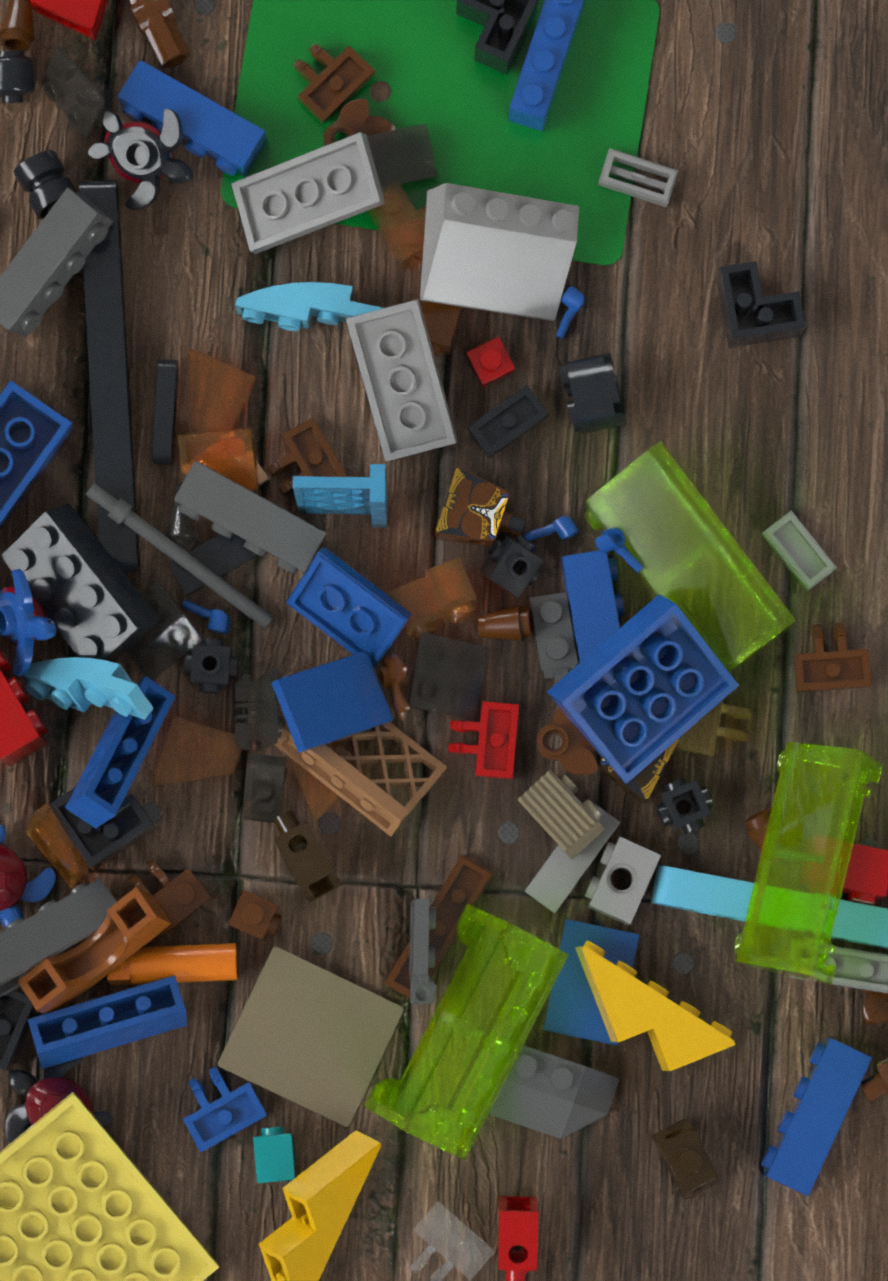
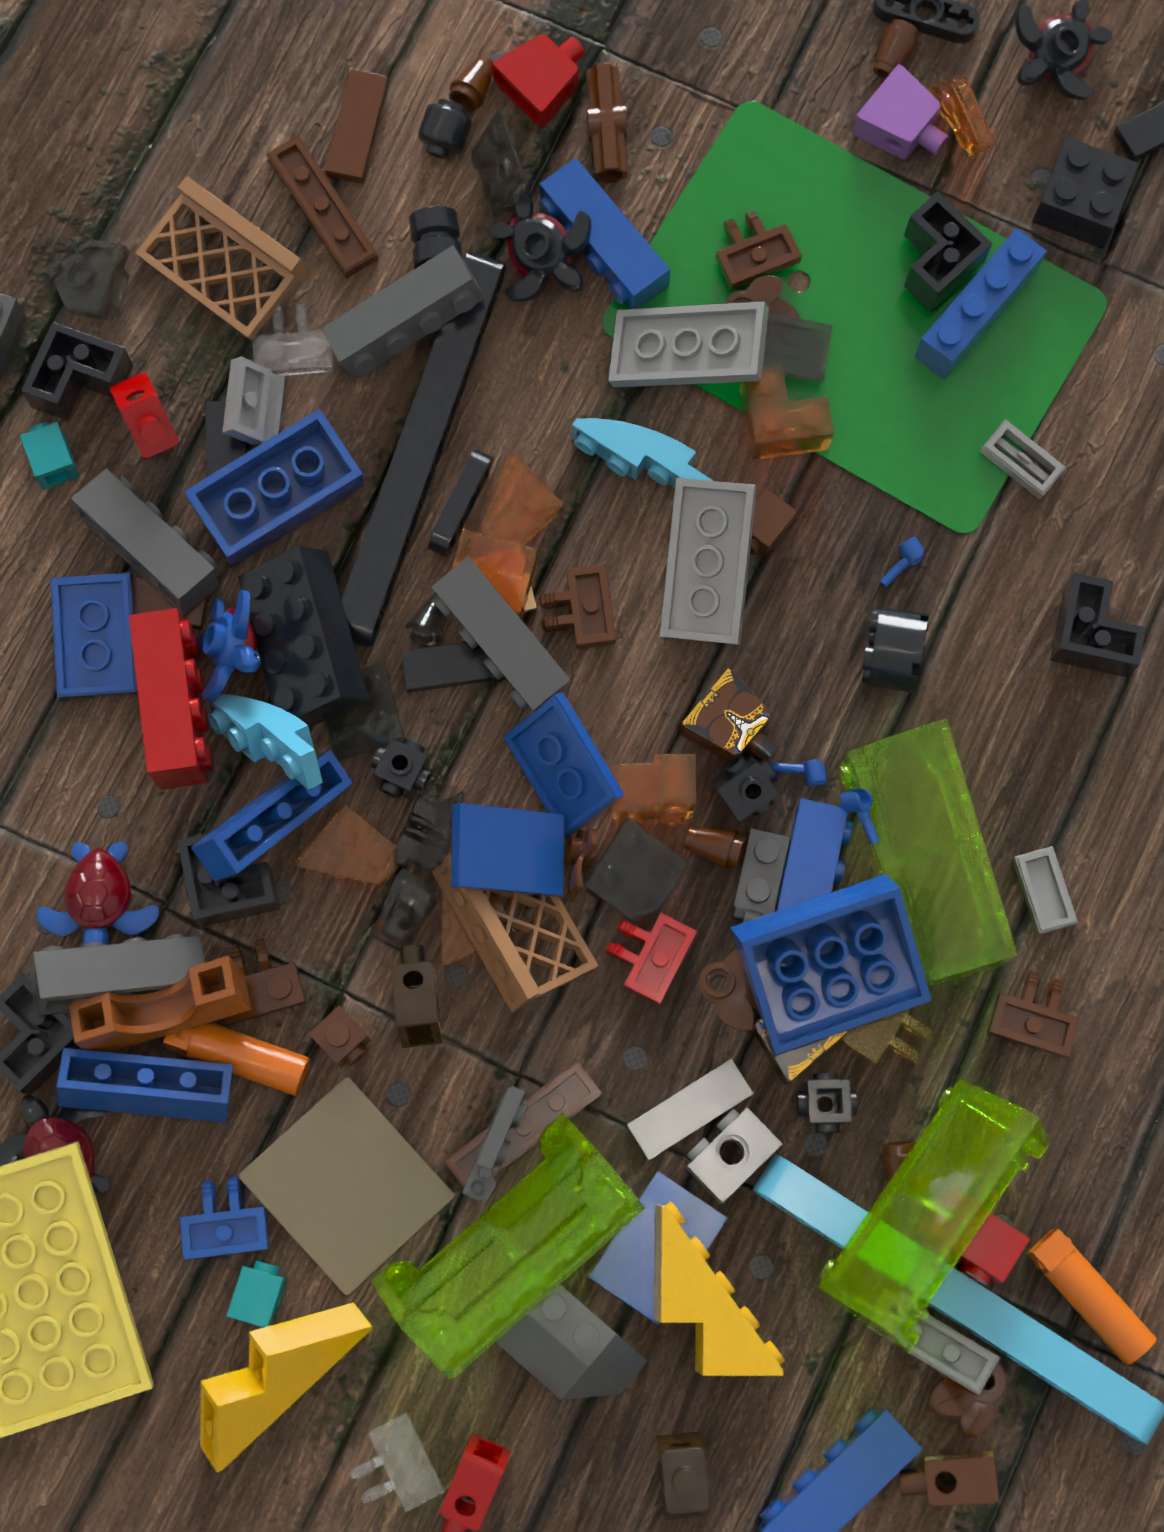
camera: 20 degrees right, 5 degrees down
clear orange wing [25,803,89,889] -> none
dark grey bar [86,483,273,628] -> none
blue hand [182,599,231,634] -> none
dark azure fence [293,464,388,528] -> none
light grey slope [420,183,579,321] -> none
red plate [466,337,515,388] -> none
black plate [468,385,549,459] -> none
dark tan brick [518,770,605,860] -> none

